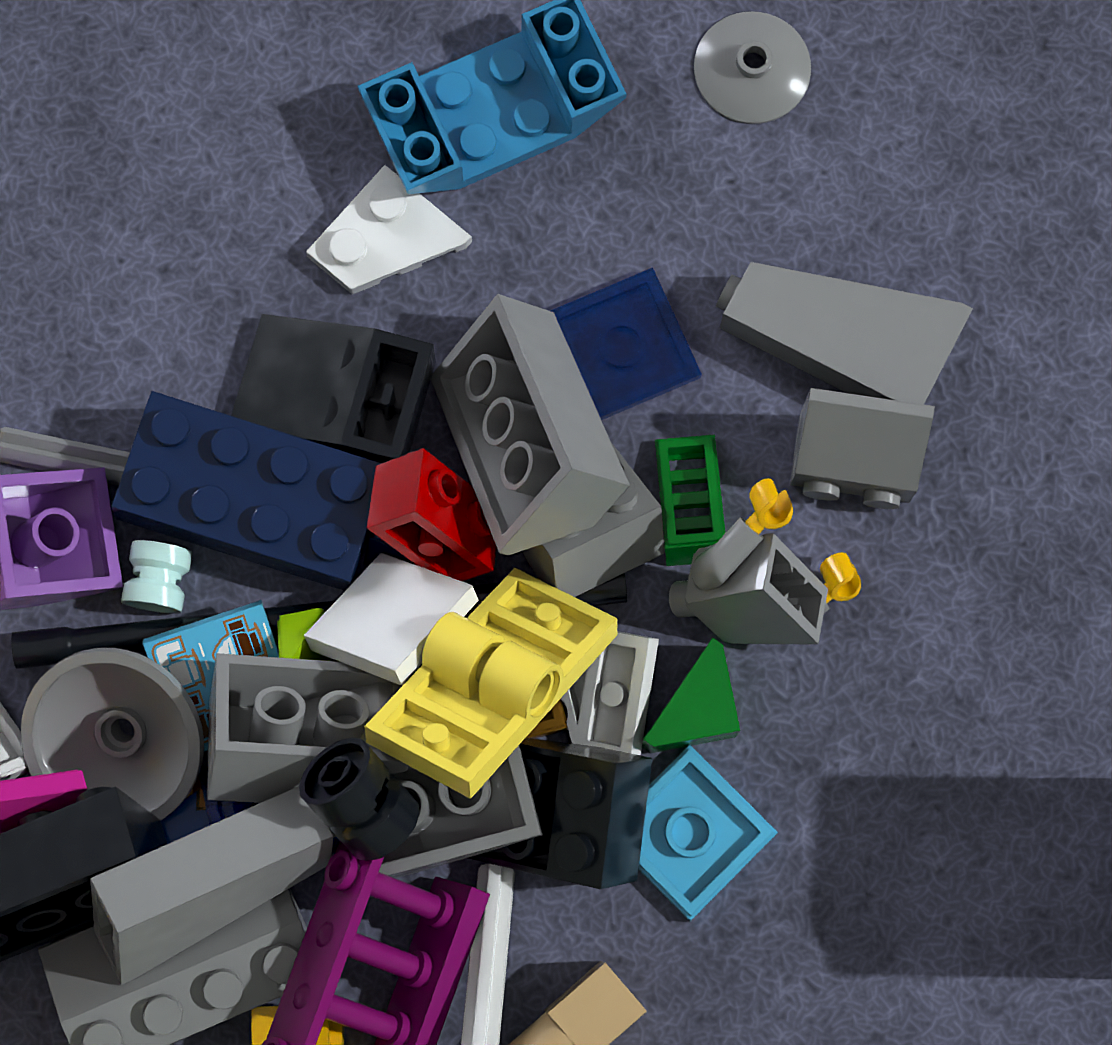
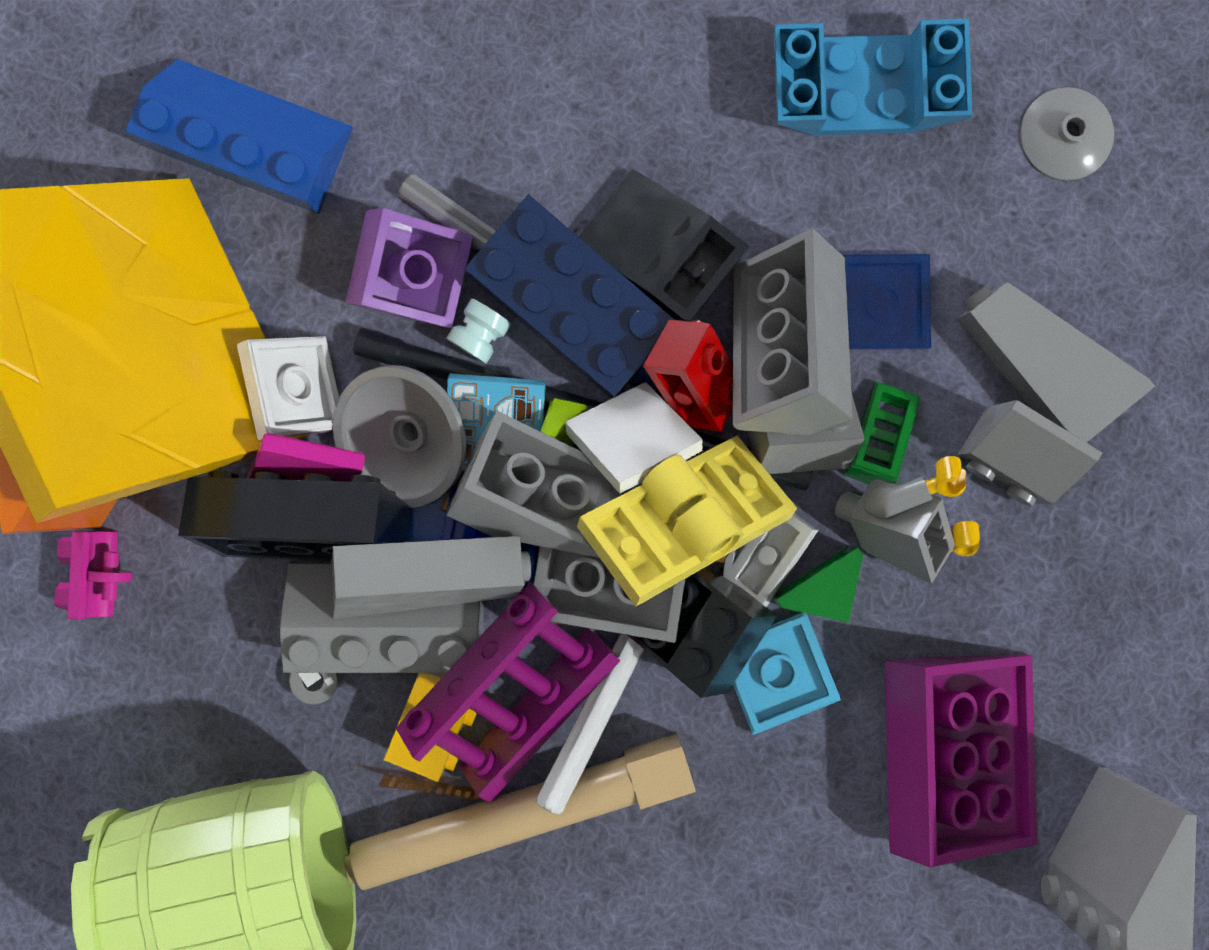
camera: 25 degrees right, 10 degrees up
black wheel [299,738,420,861] -> none
white wing [306,165,472,295] -> none
none -> magenta slope [885,654,1037,868]

